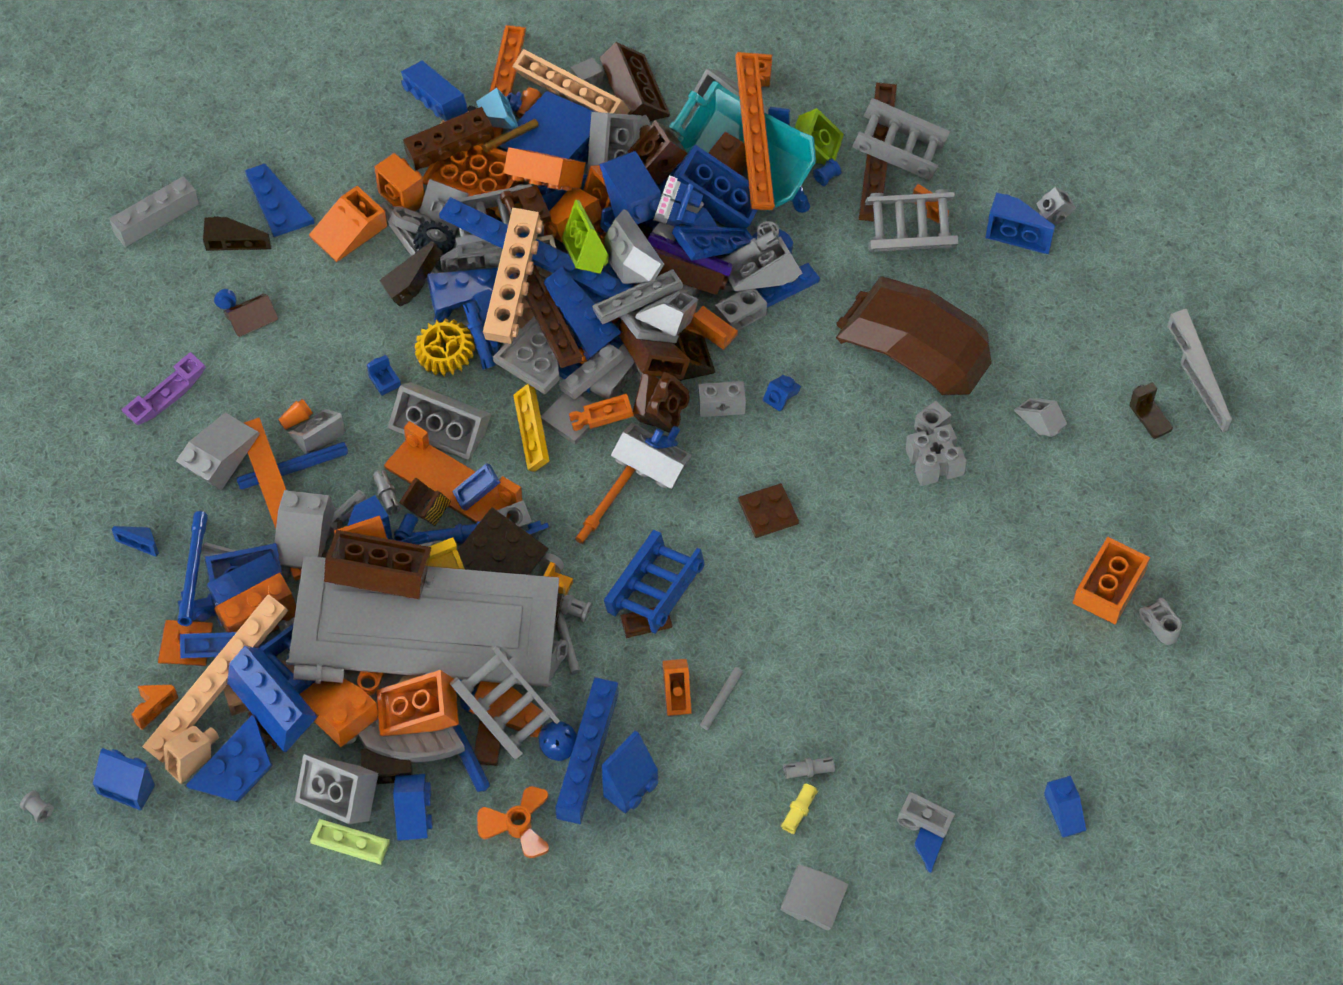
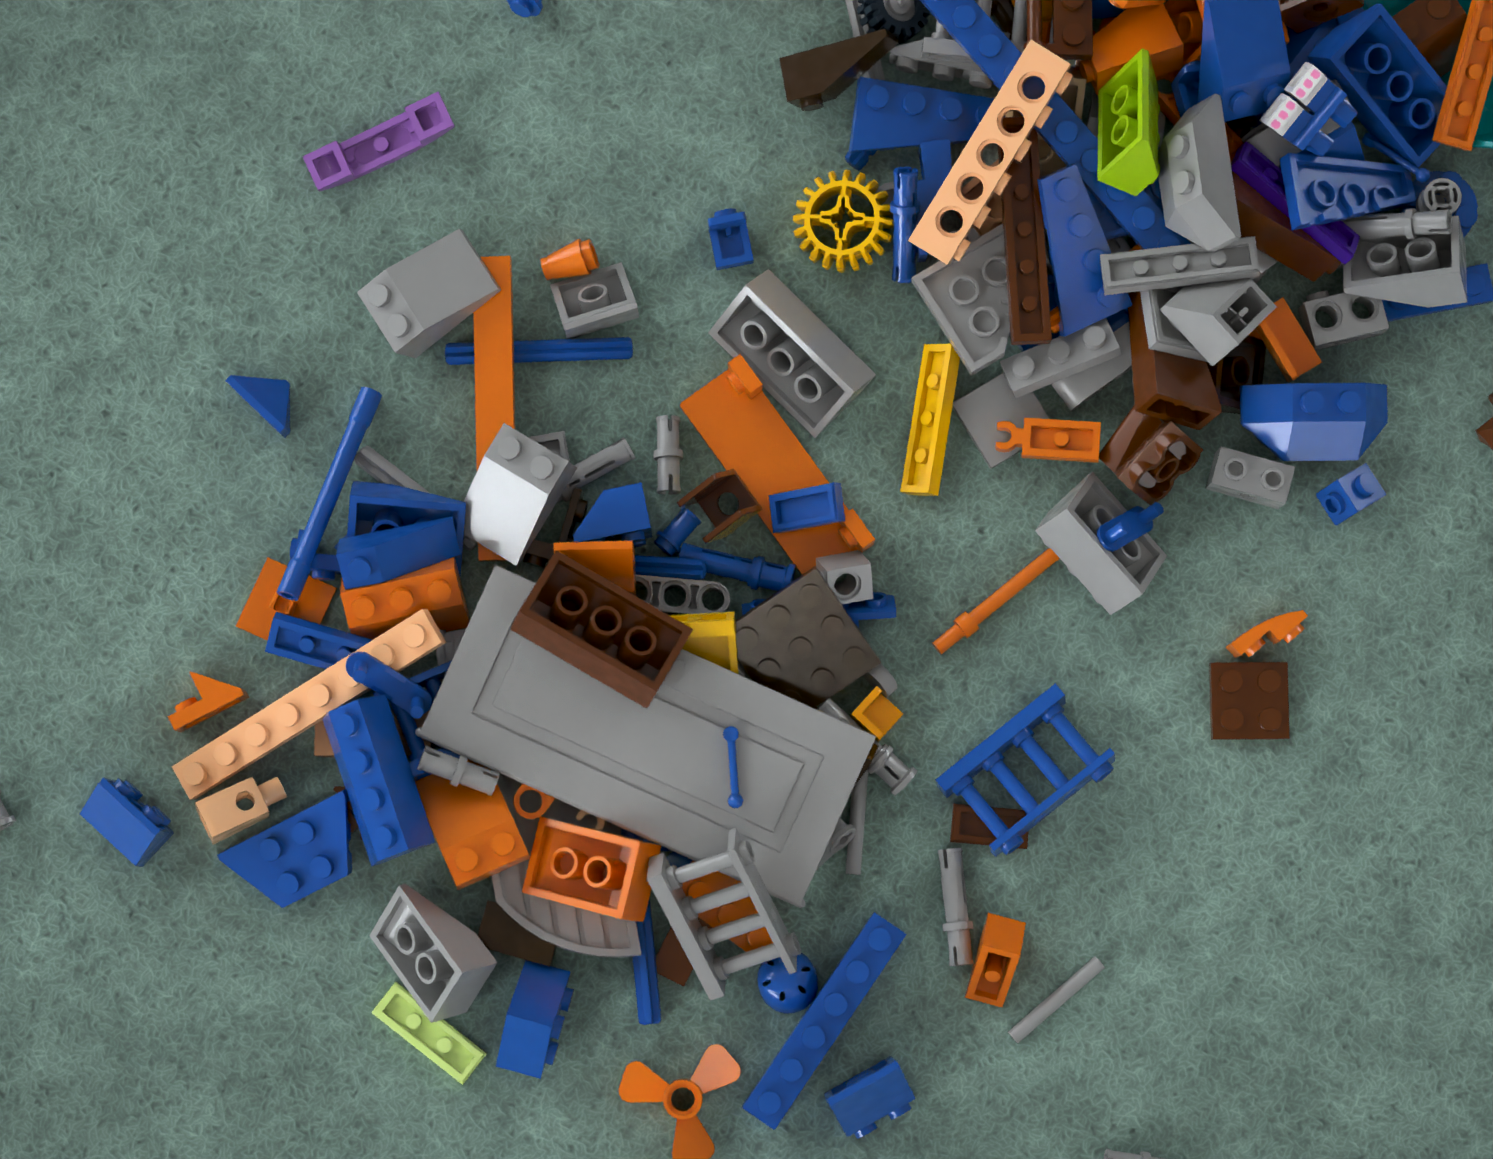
camera: 20 degrees right, 25 degrees up
reddish brown panel [224,293,278,337] -> none
none -> blue piece [346,651,432,718]
none -> blue hinge [723,726,743,809]
none -> light grey pin [938,848,974,966]
none -> orange slope [1226,610,1308,658]
none -> blue wedge [1240,383,1388,461]
none -> blue hinge [1361,133,1430,183]

